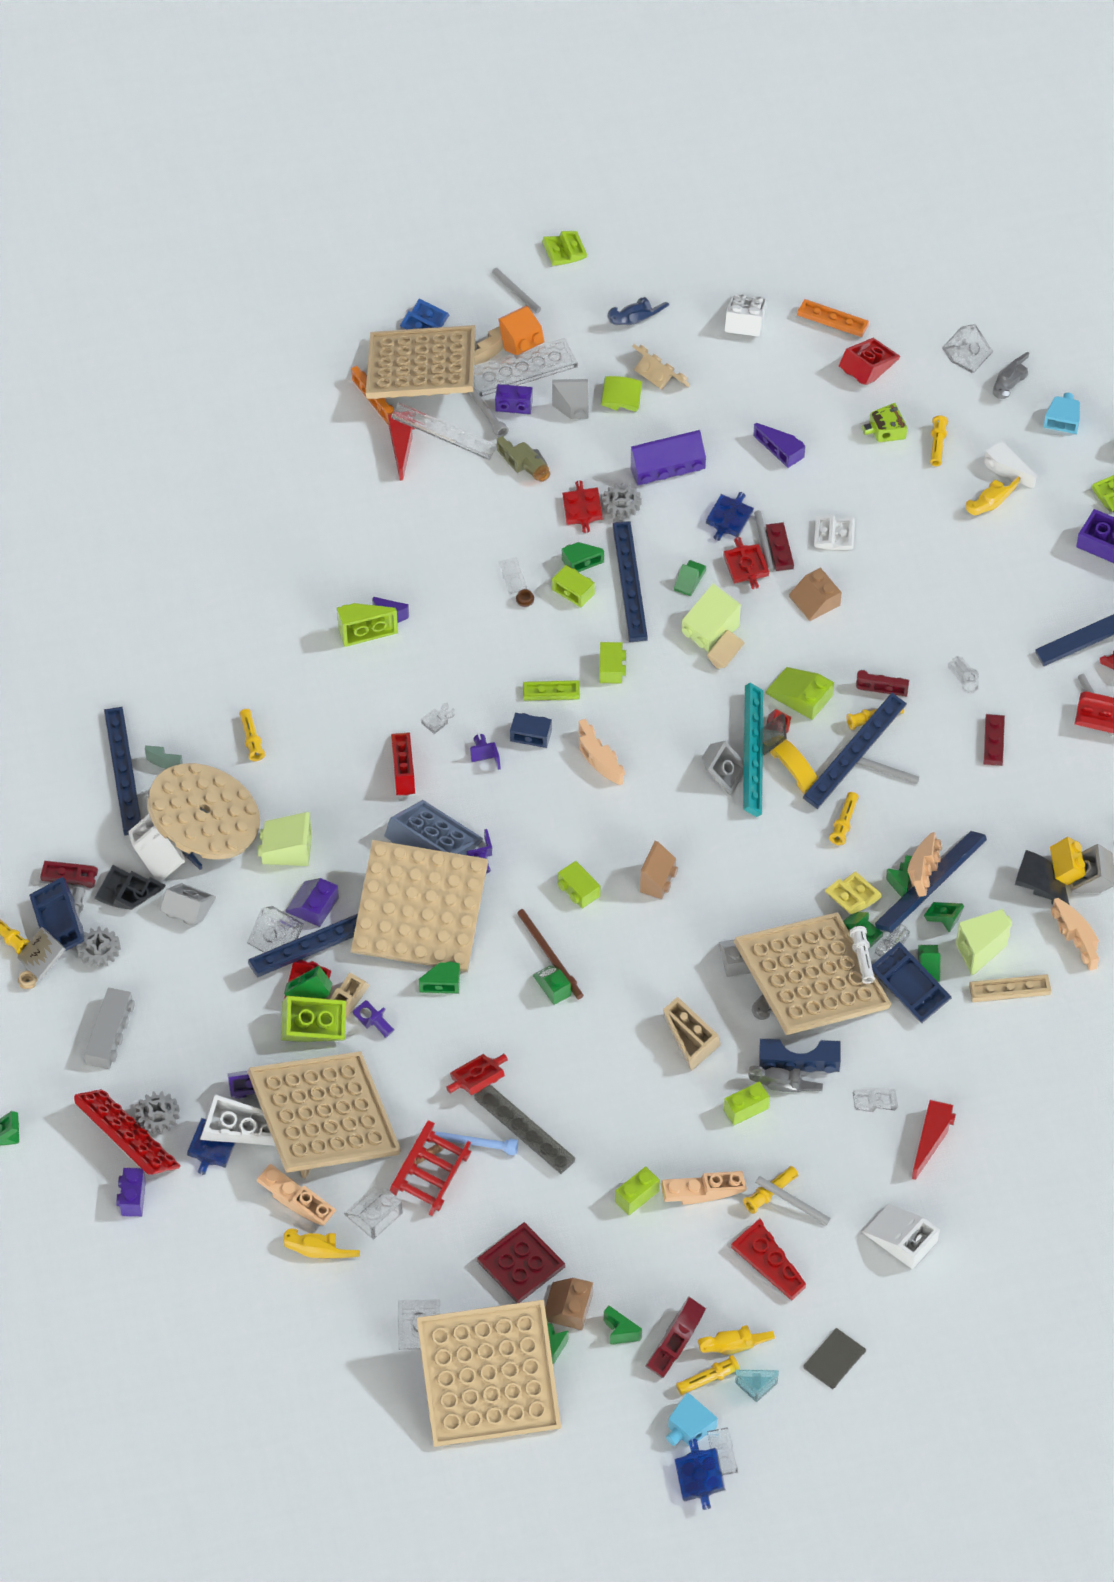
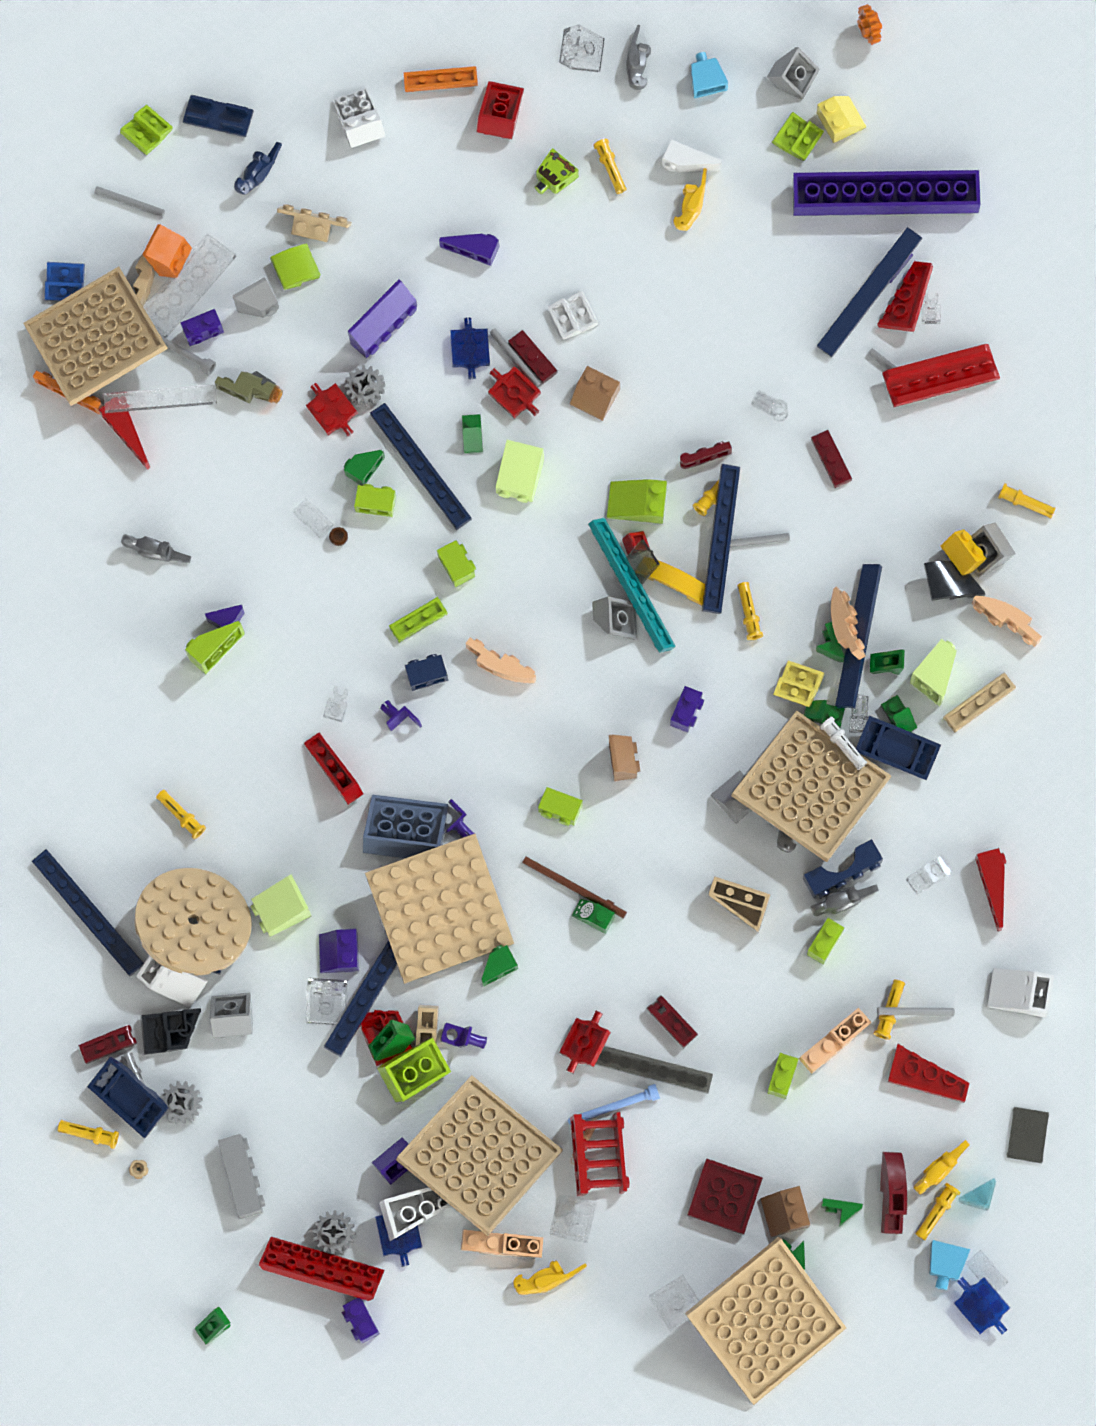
camera: 25 degrees left, 20 degrees up
slope [17,927,66,980] -> none
sand green slope [145,745,183,769] -> none
tan slope [707,630,745,669] -> none
none -> flat silver animal [121,534,192,563]
none -> dark blue brick [182,95,254,137]
none -> dark red plate [646,995,698,1049]
none -> dark purple brick [670,686,704,733]

